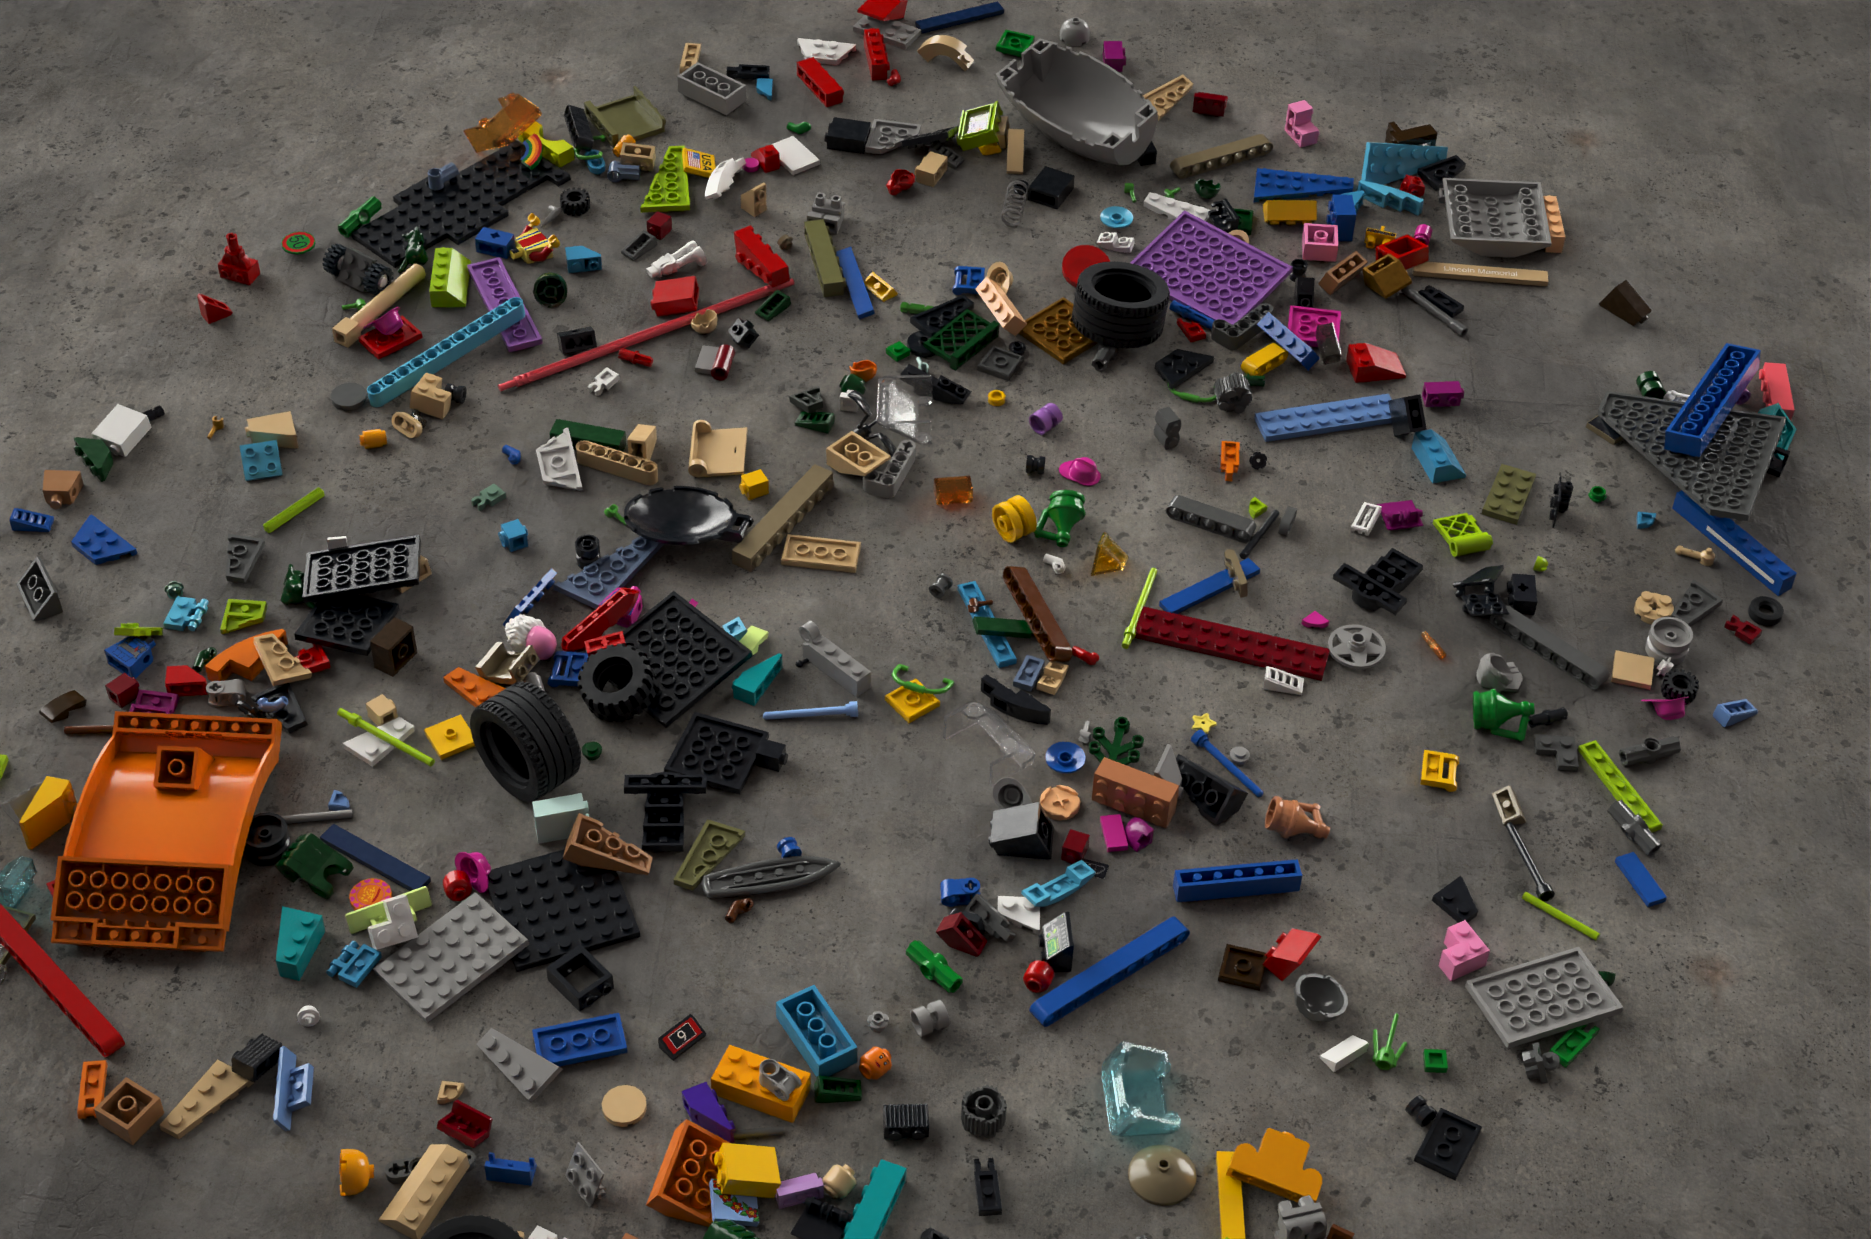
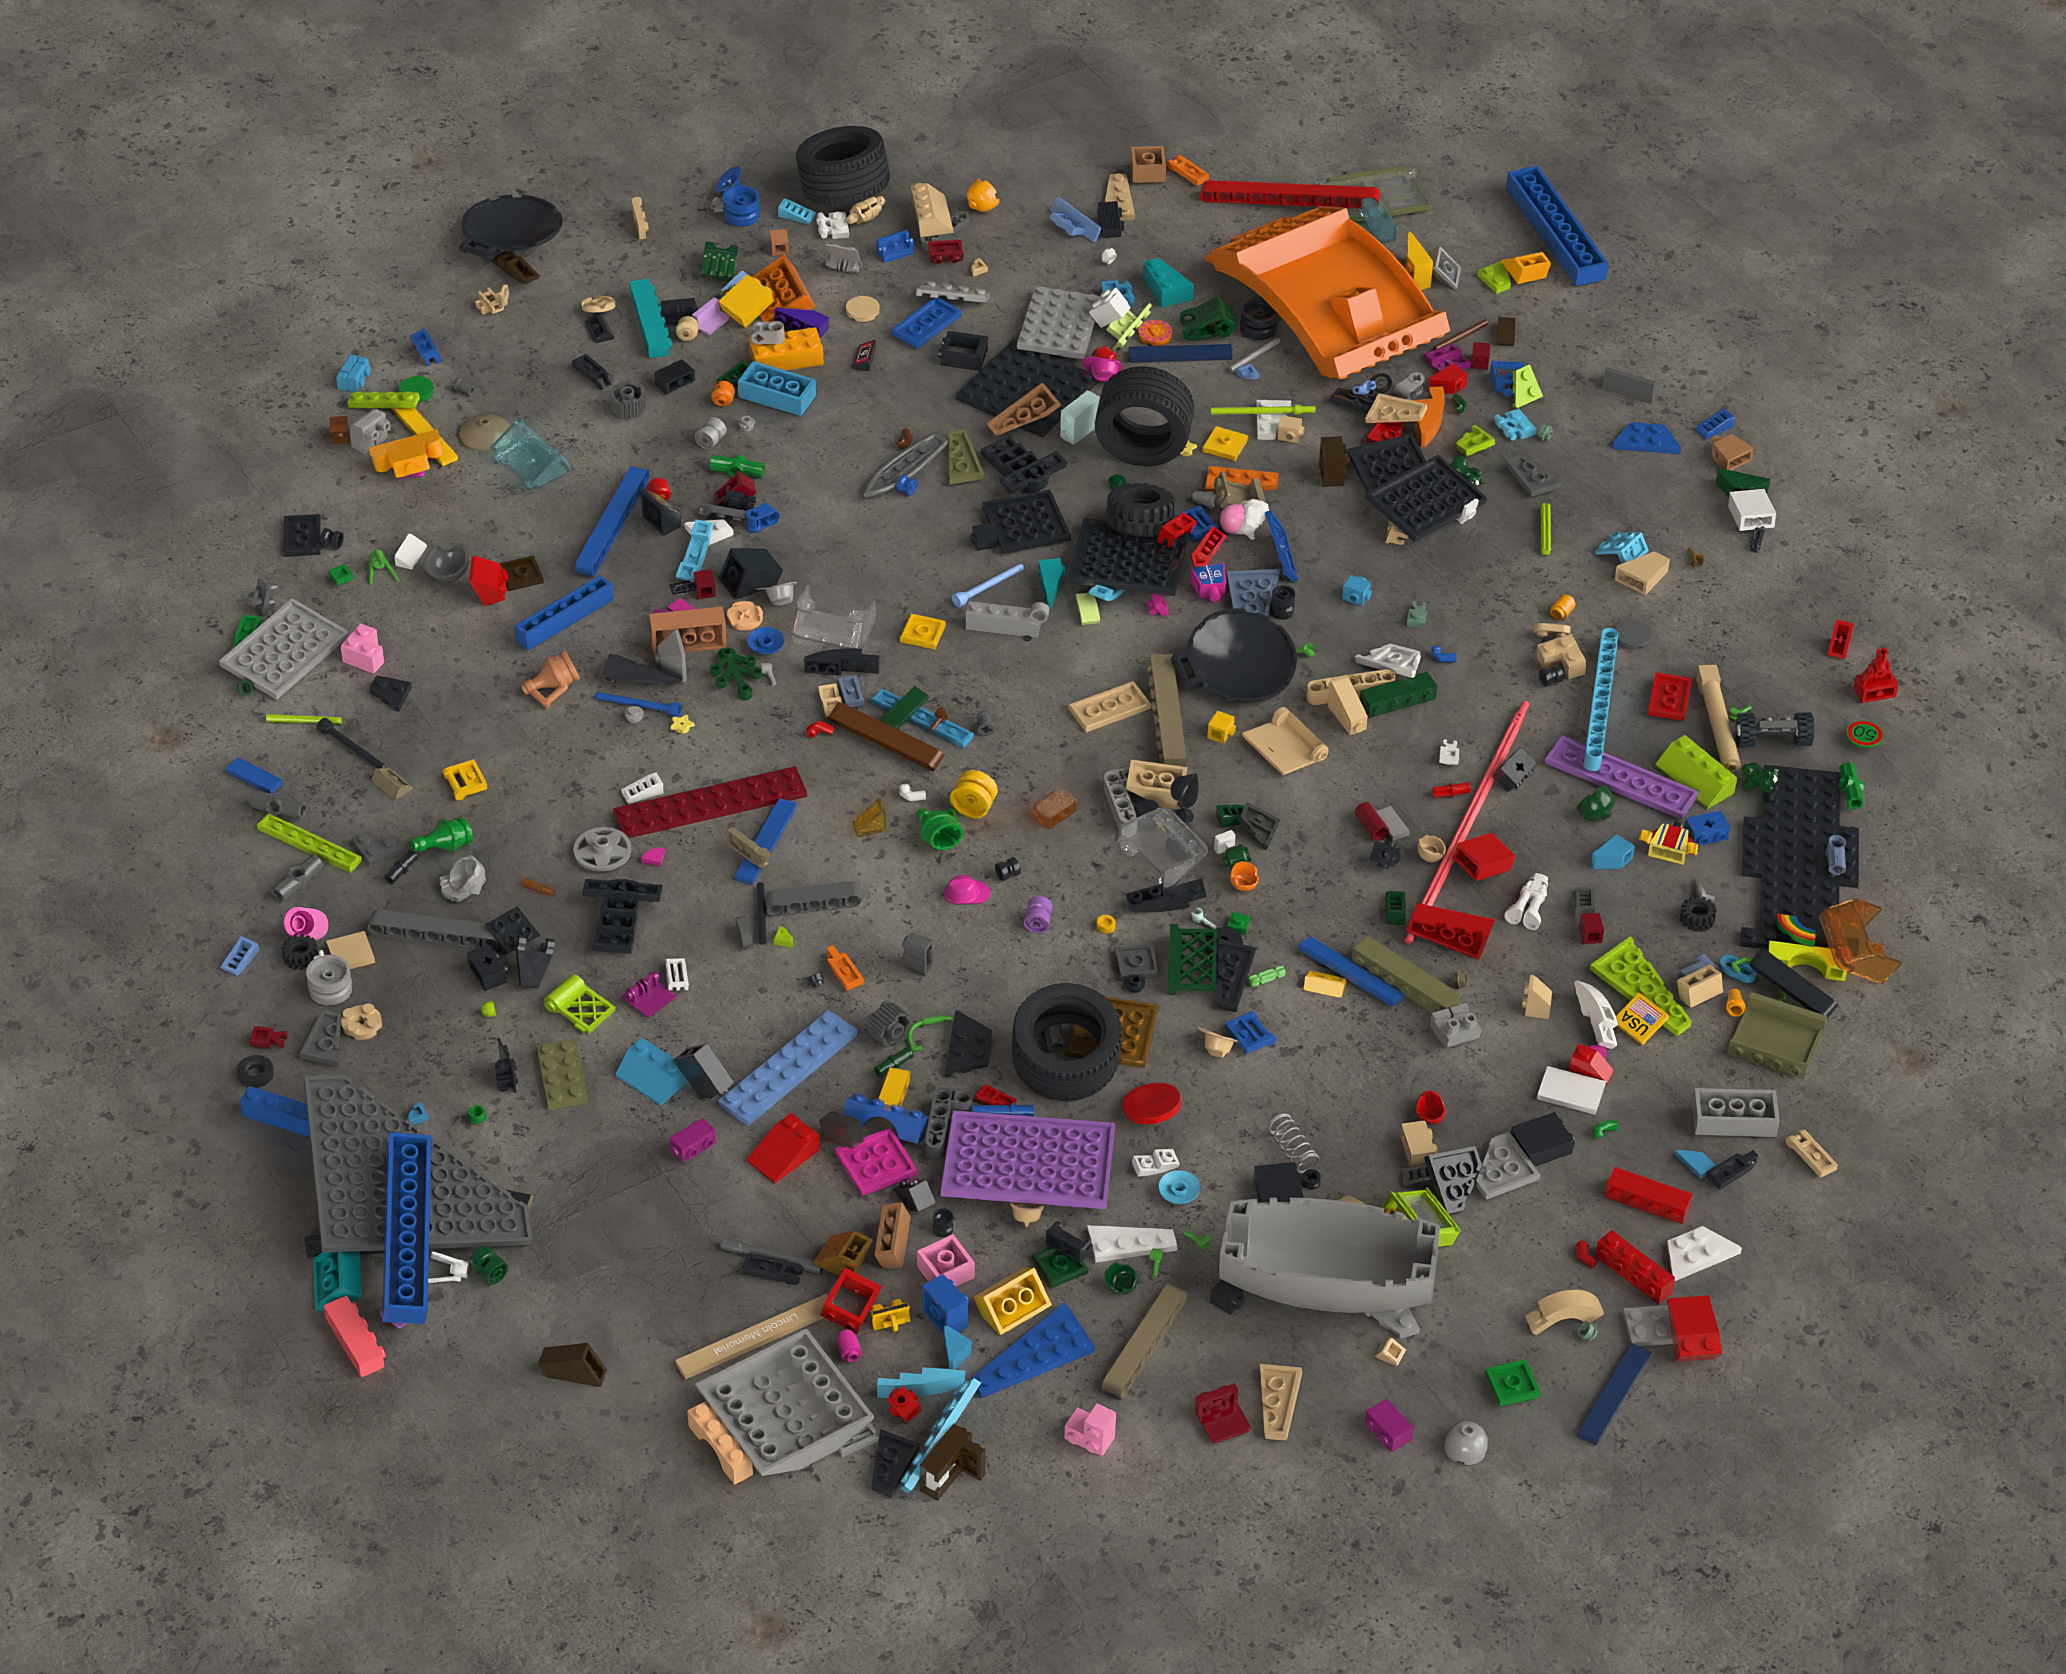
camera: 145 degrees right, 0 degrees up
dark pink piece [364,307,403,335] -> none
bright green piece [892,664,954,694] -> none
light nougat brick [976,277,1027,336] -> none
lime bar [1122,568,1158,649] -> none

